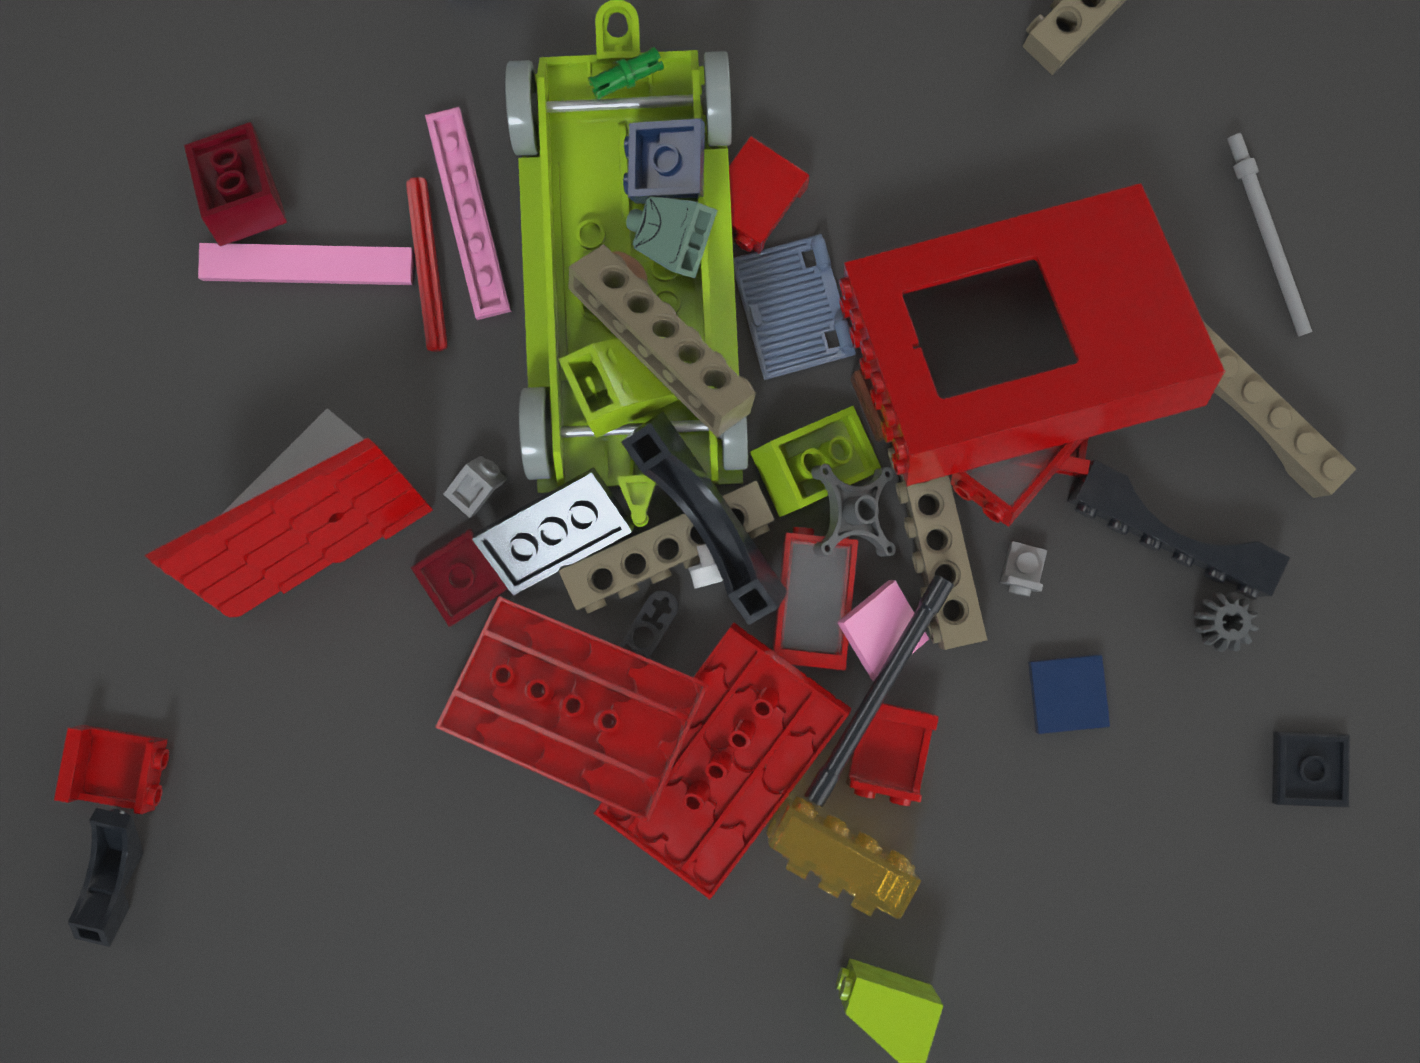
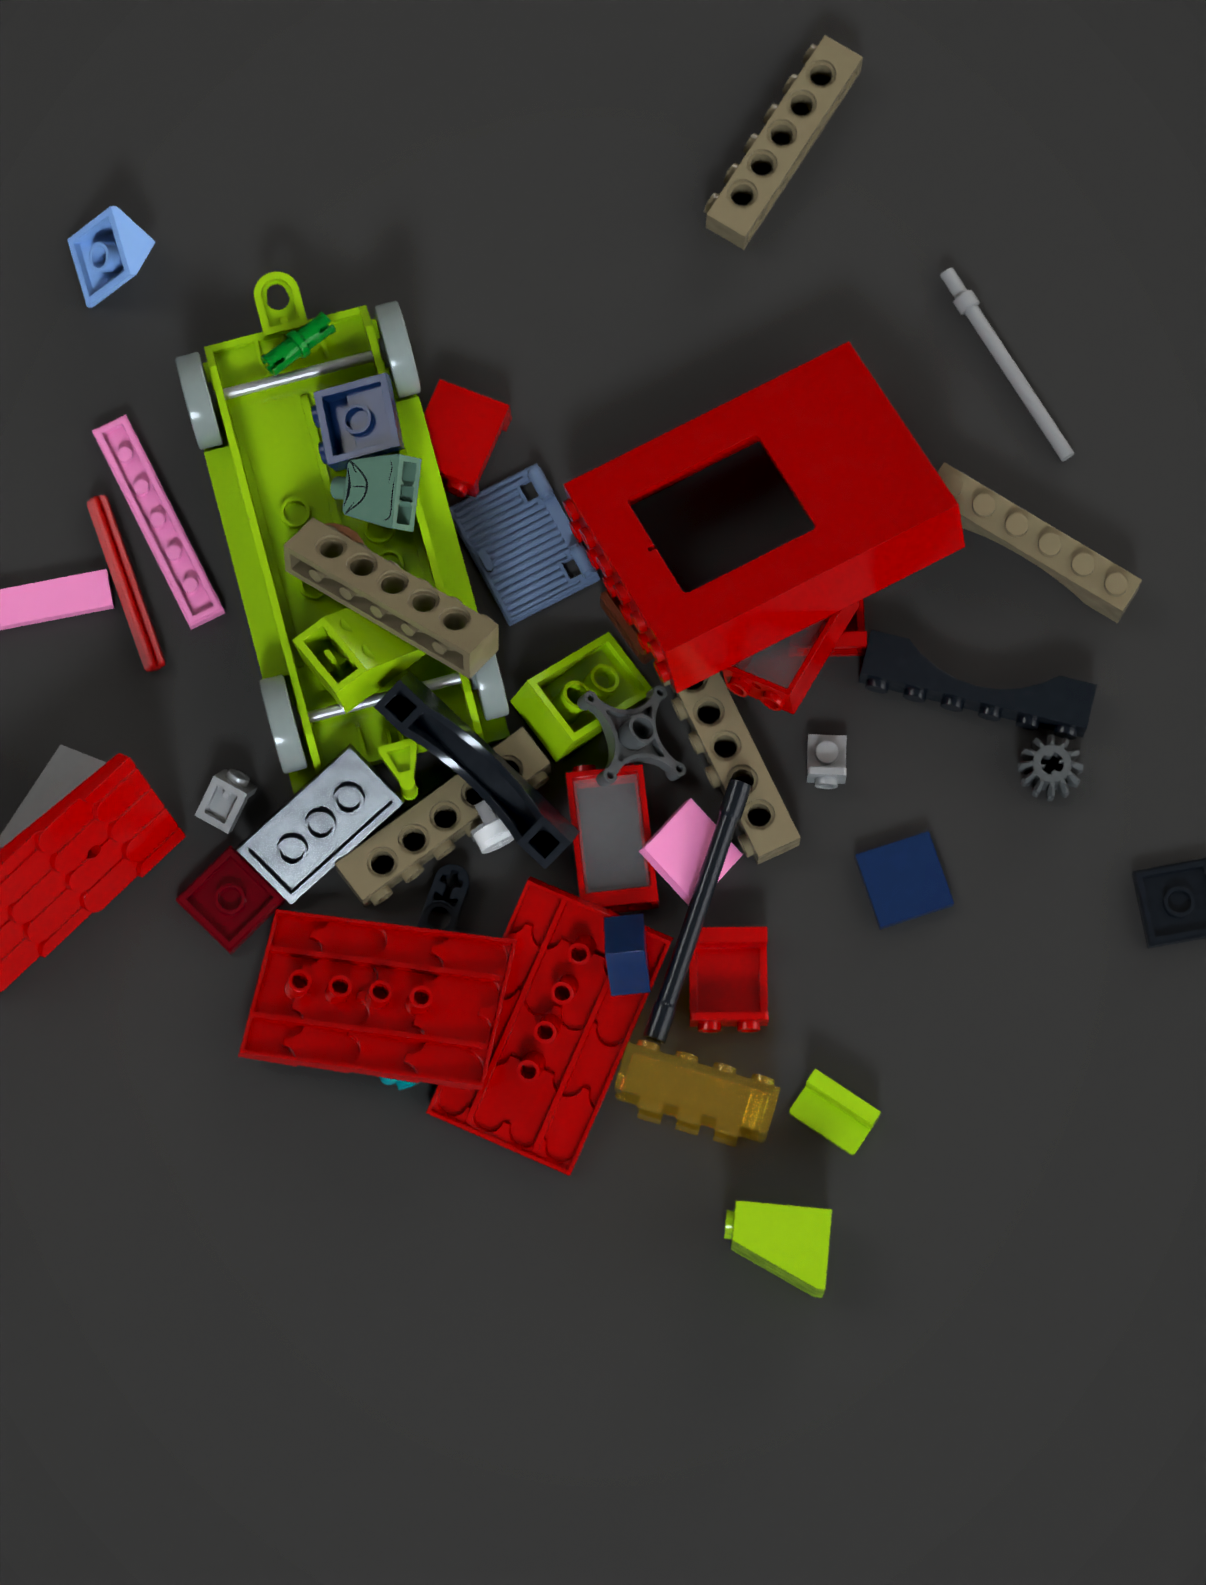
camera: 10 degrees left, 10 degrees down
none -> dark blue slope [604,914,651,996]
none -> lime panel [789,1069,881,1155]

